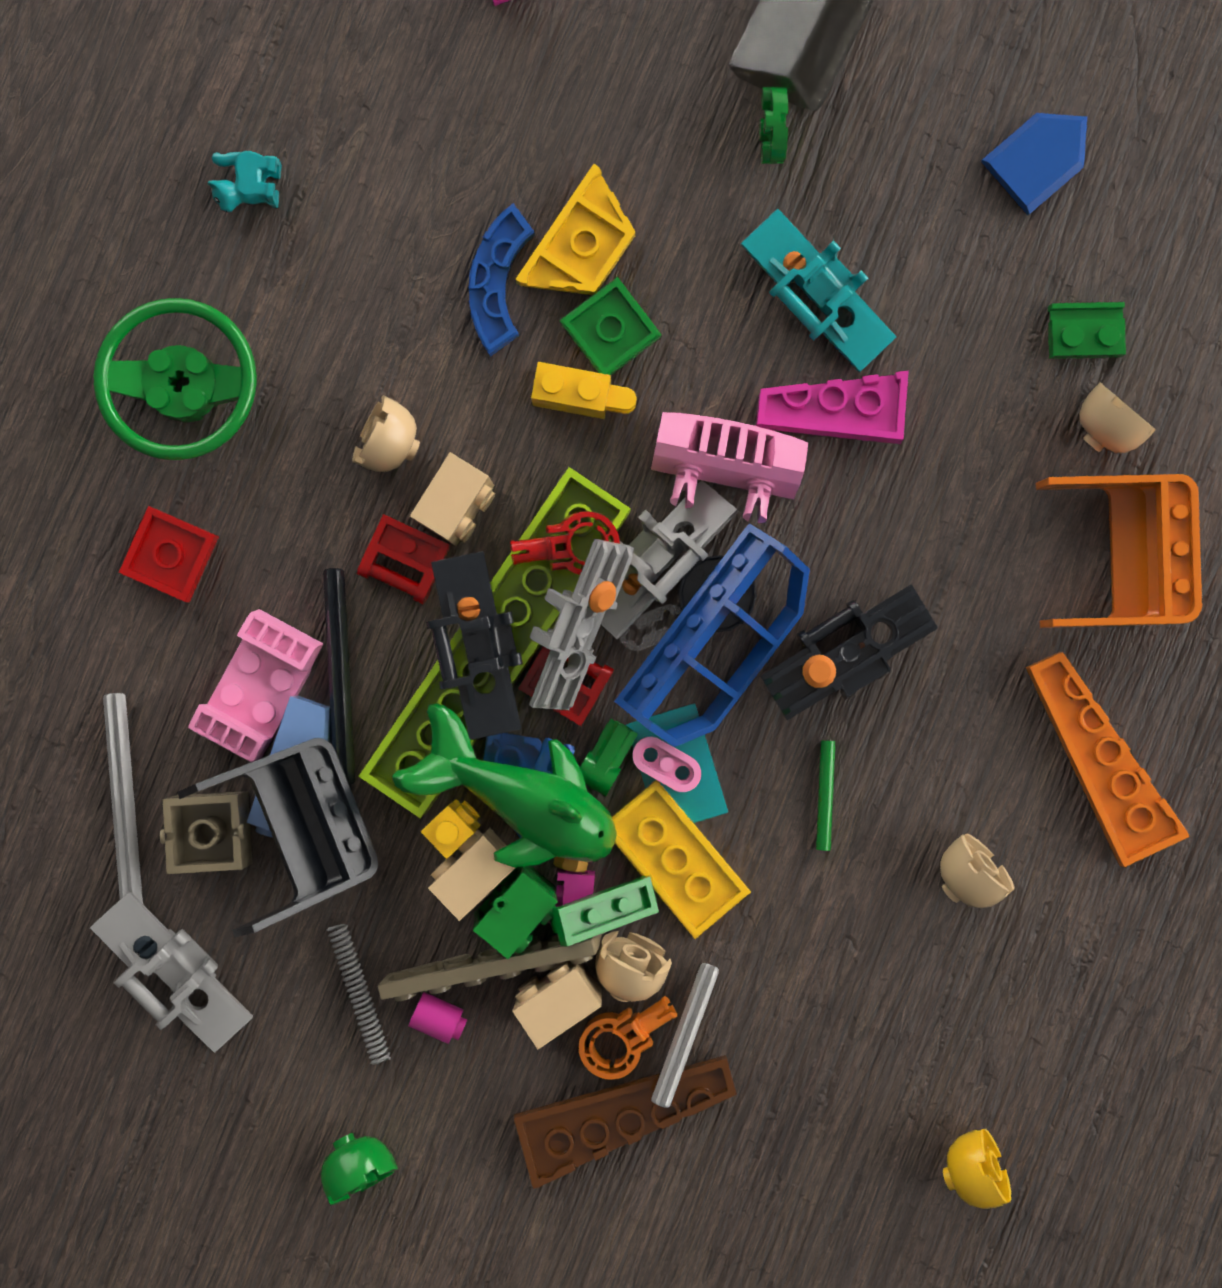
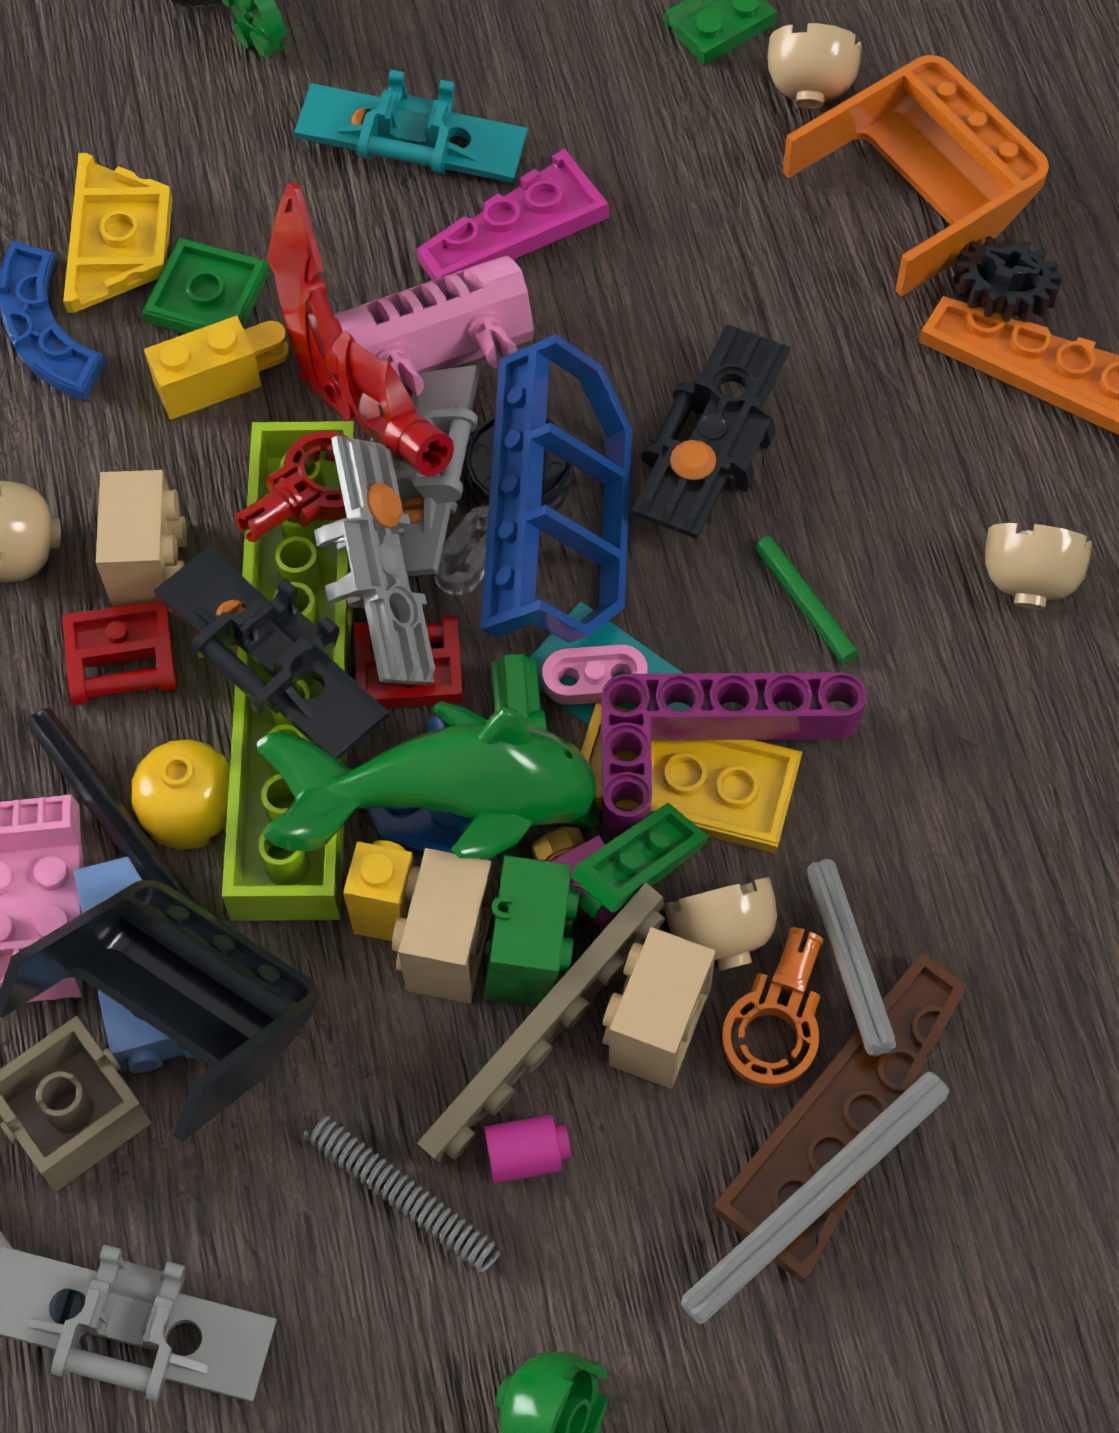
camera: 35 degrees left, 25 degrees down
none -> yellow cylinder [131,739,230,850]
none -> red piece [267,182,454,476]
none -> magenta beam [601,672,867,837]
none -> light grey axle [681,1072,949,1324]
none -> black gear [953,236,1062,322]

